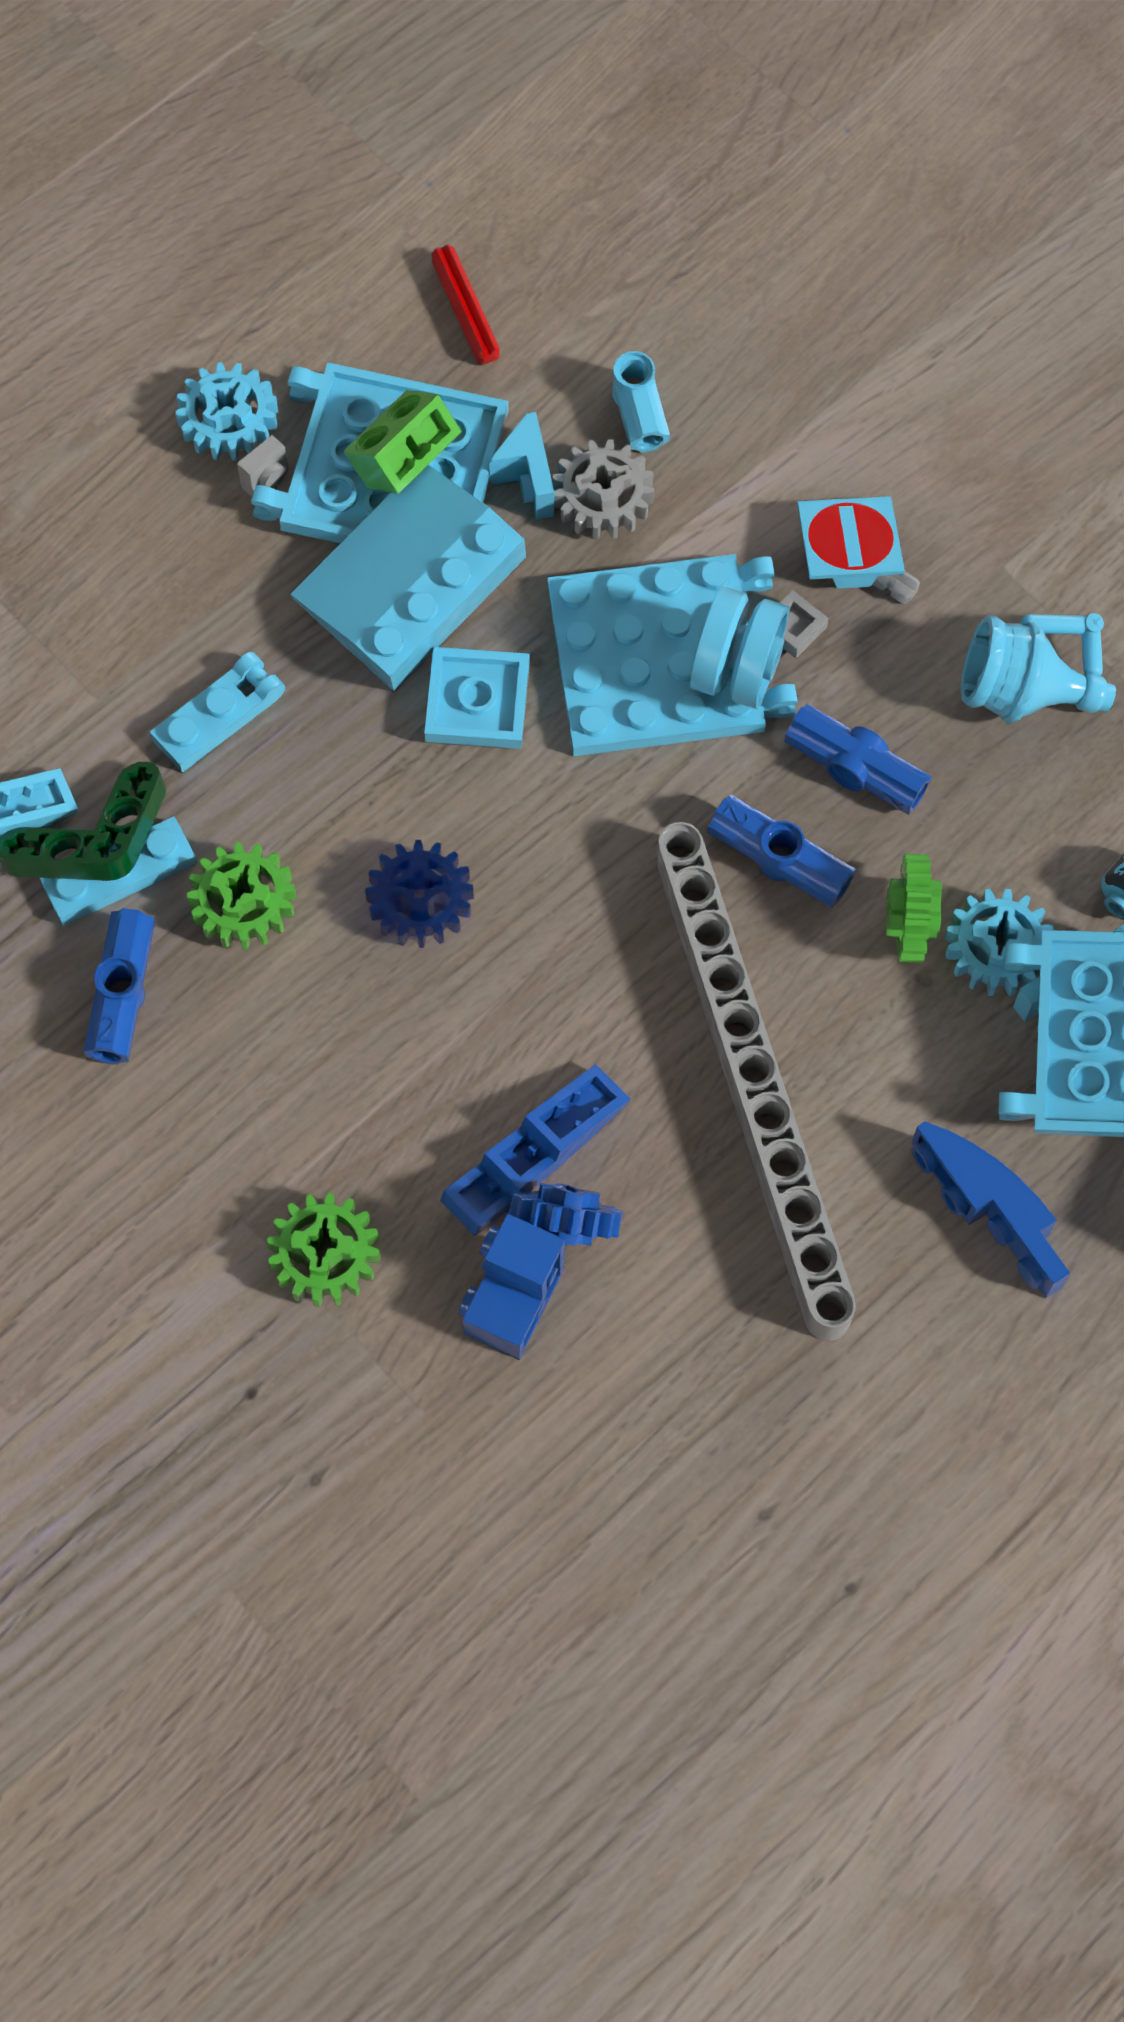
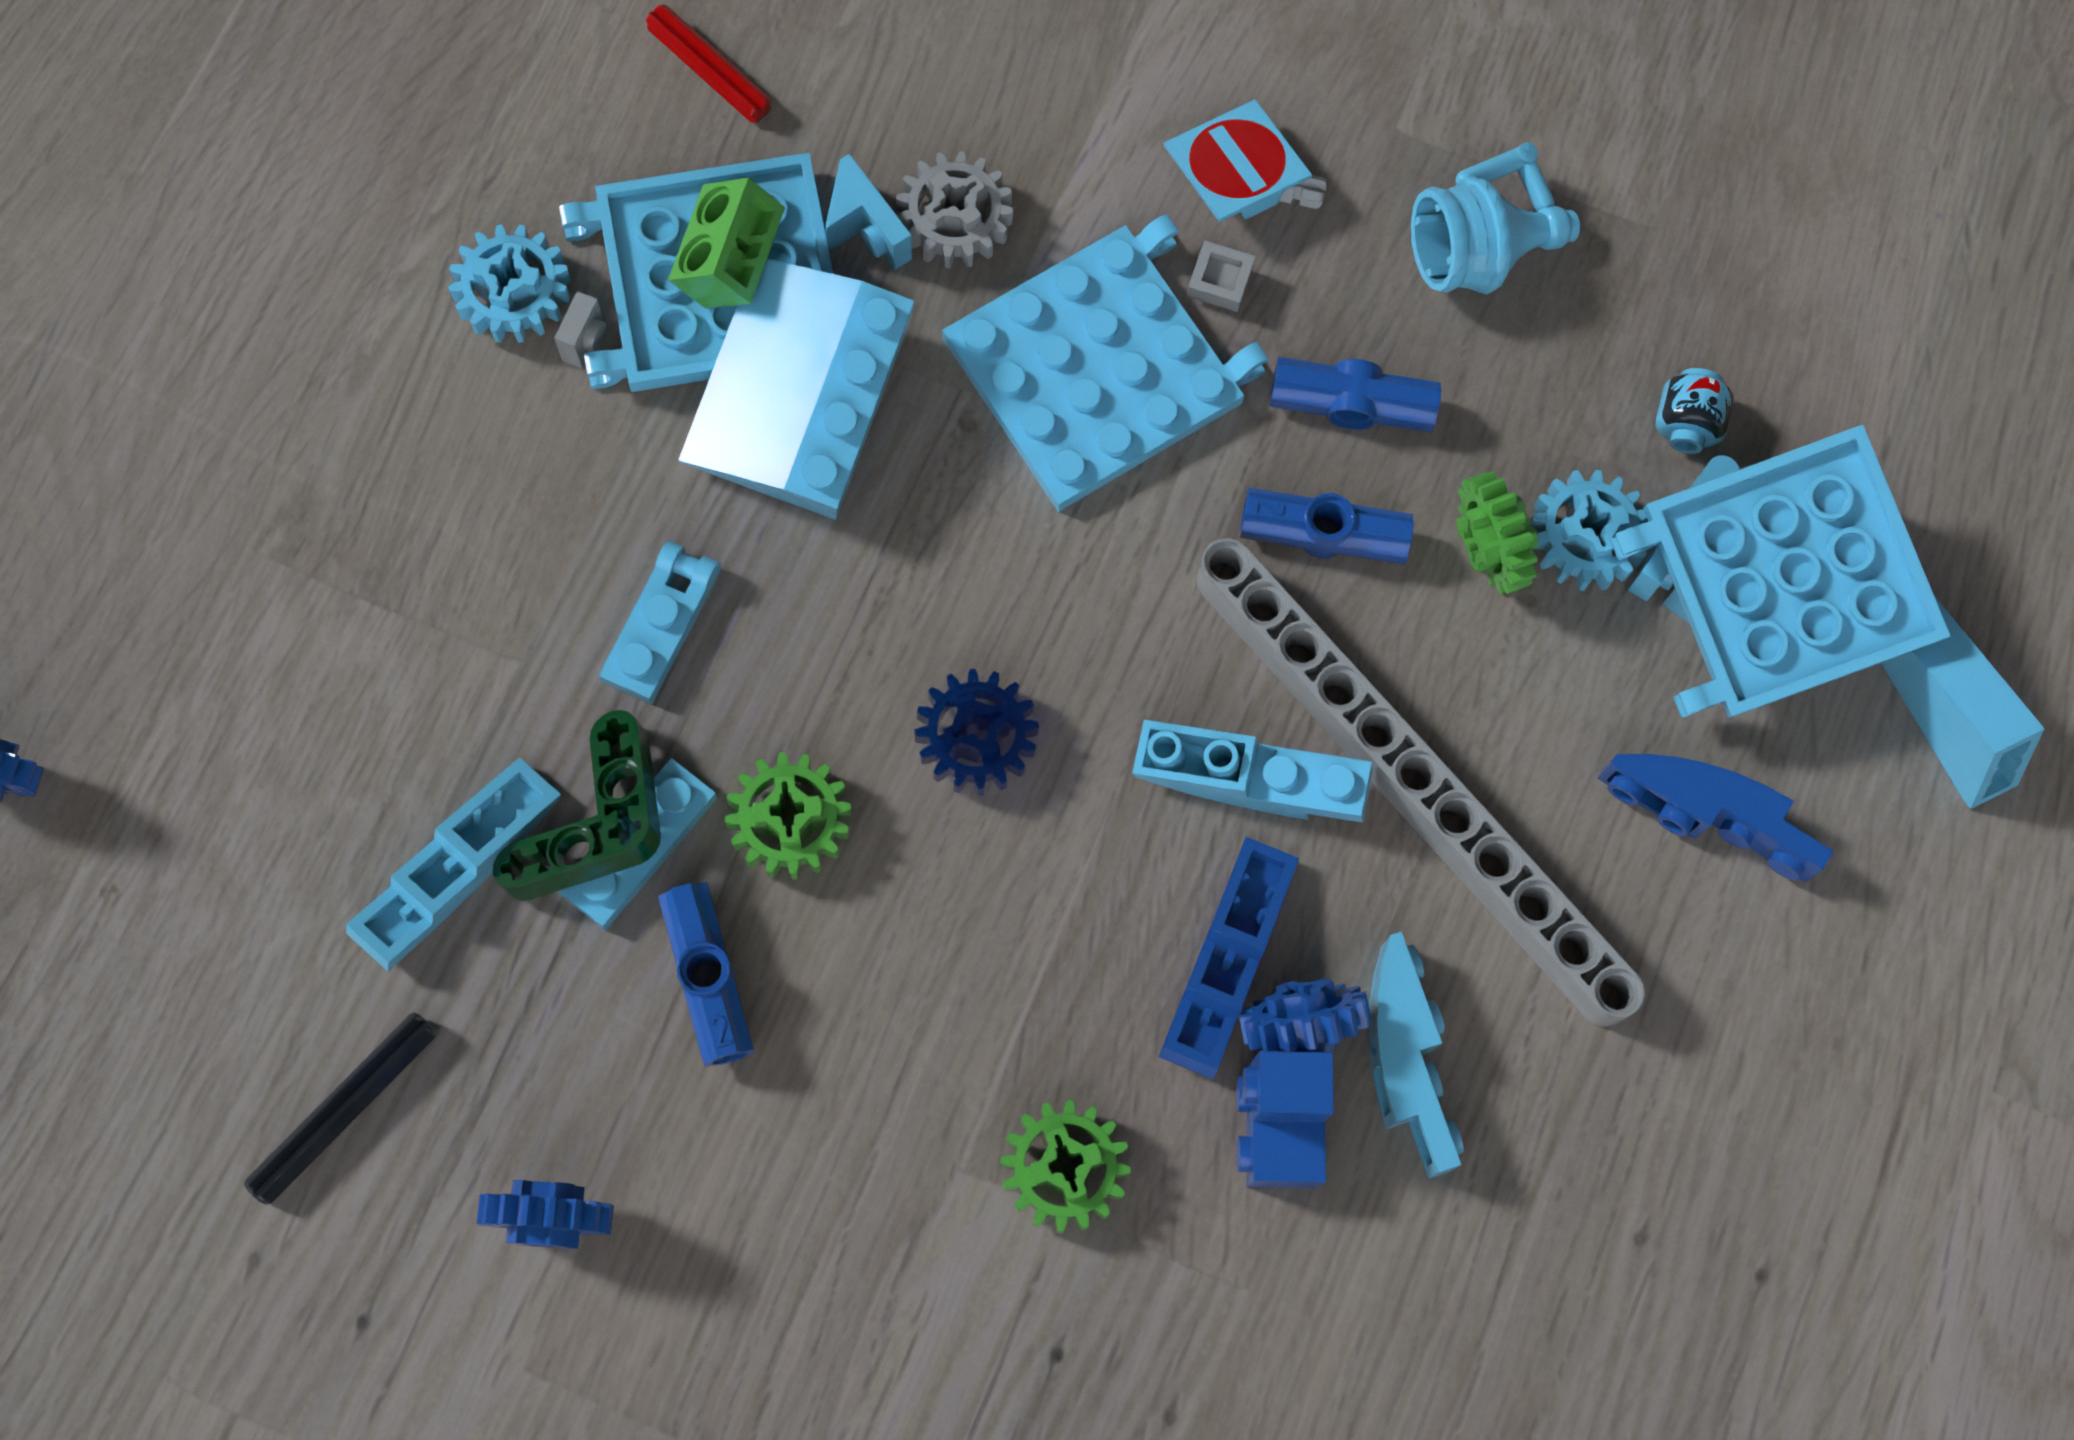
camera: 30 degrees left, 5 degrees up
medium azure plate [424,647,530,749] -> none
medium azure piece [612,351,670,453] -> none
medium azure wheel [690,586,789,709] -> none
none -> medium azure slope [1132,720,1374,823]
none -> medium azure slope [1368,931,1464,1179]

